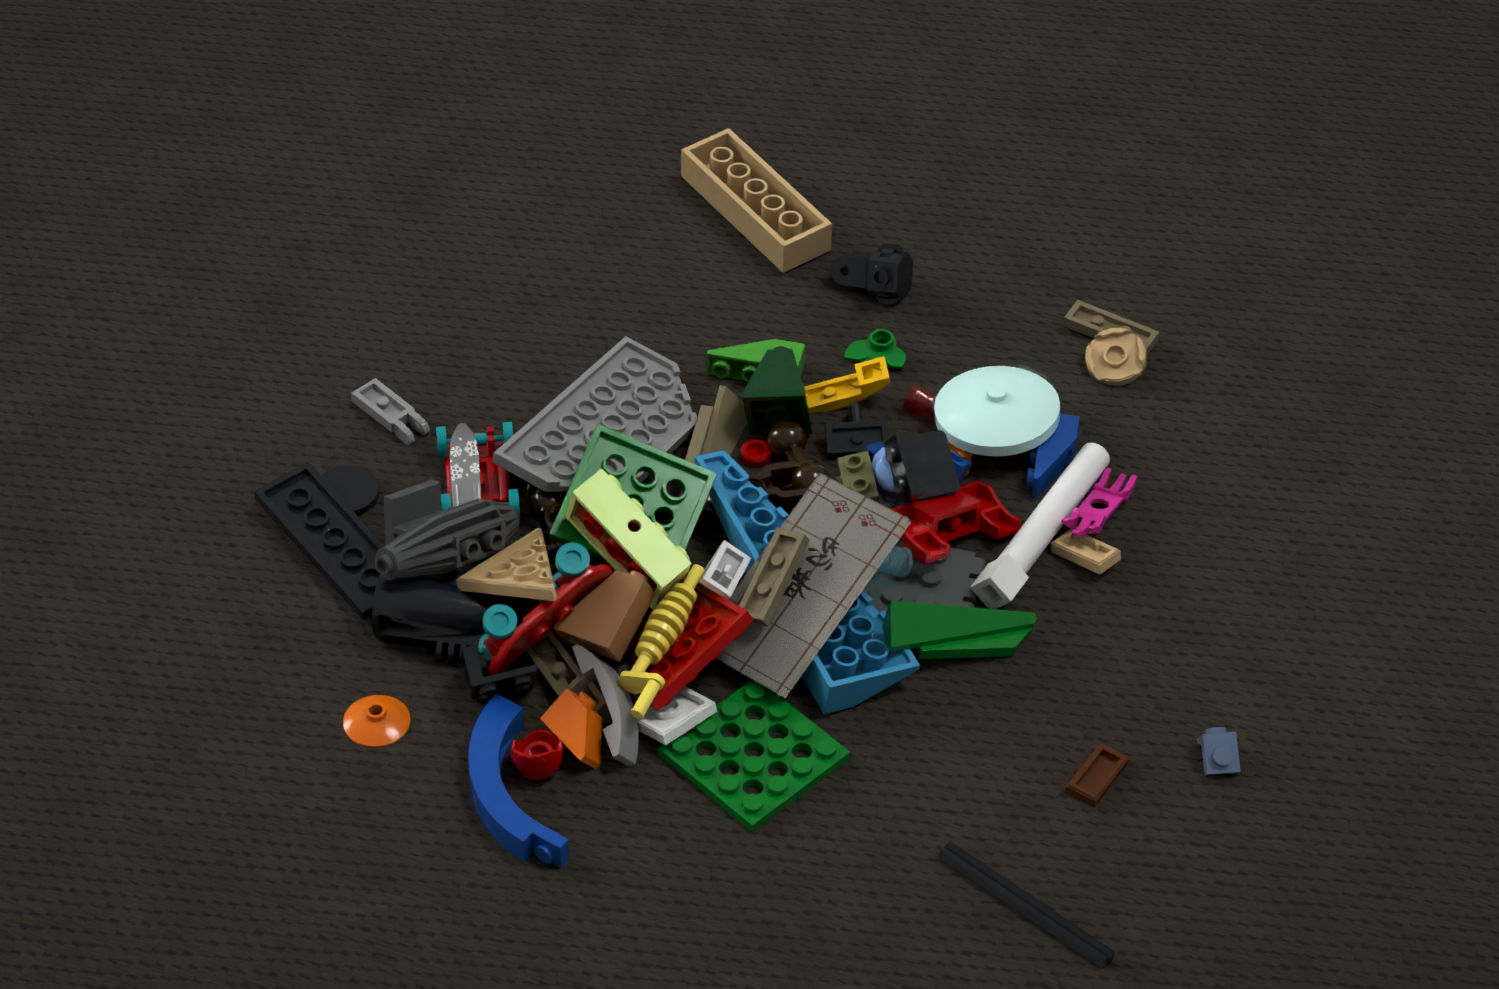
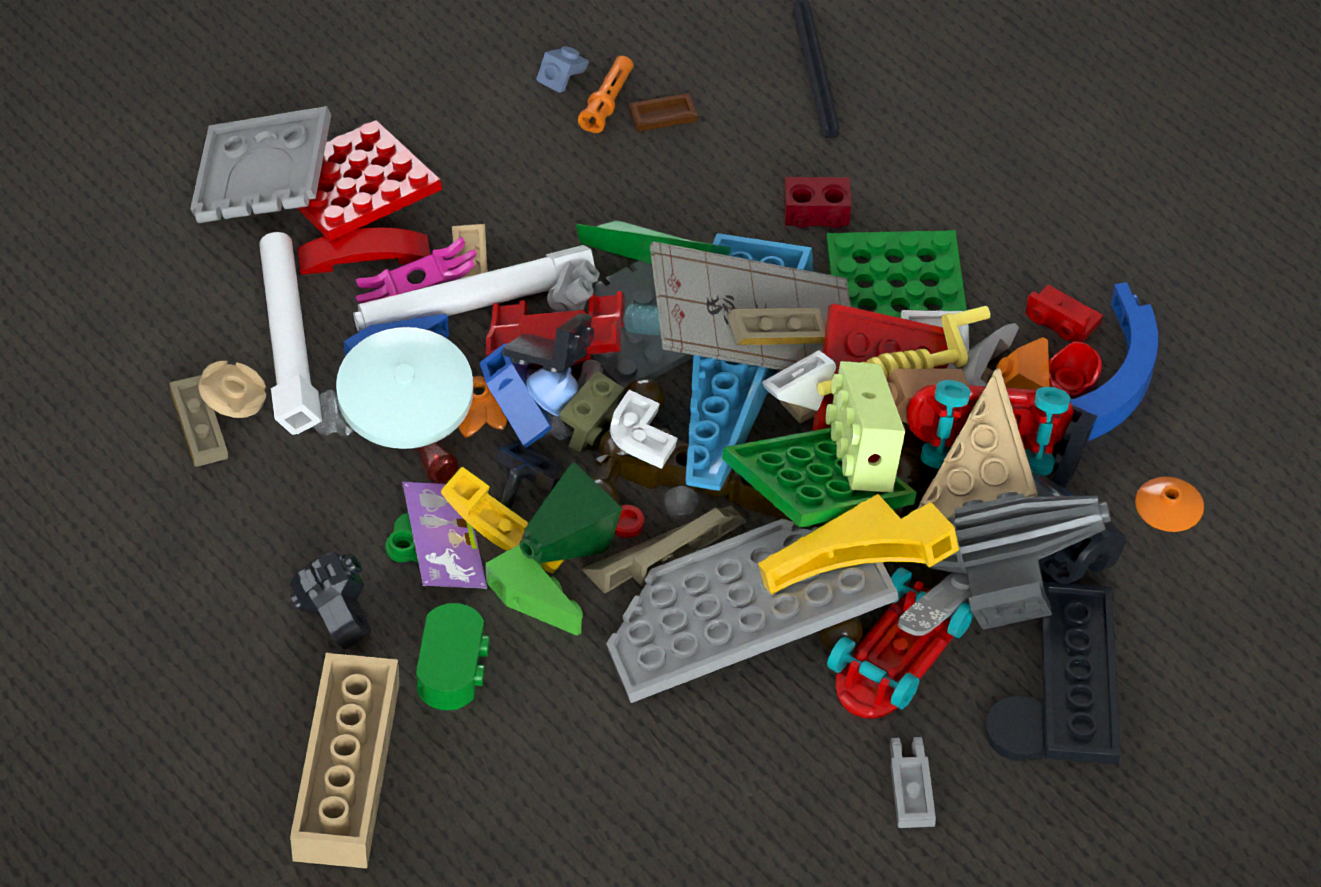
camera: 140 degrees left, 5 degrees up
none -> light grey hinge [190,106,331,223]
none -> white brick [259,232,322,435]
none -> red piece [297,120,442,241]
none -> red slope [298,228,430,275]
none -> medium lavender sticker [402,482,487,589]
none -> green brick [416,603,490,710]
none -> light grey hips [547,260,600,312]
none -> orange pin [578,56,634,133]
none -> white plate [610,390,678,469]
none -> yellow arch [758,494,959,595]
none -> dark red brick [784,177,851,228]
none -> red bracket [1025,285,1103,342]

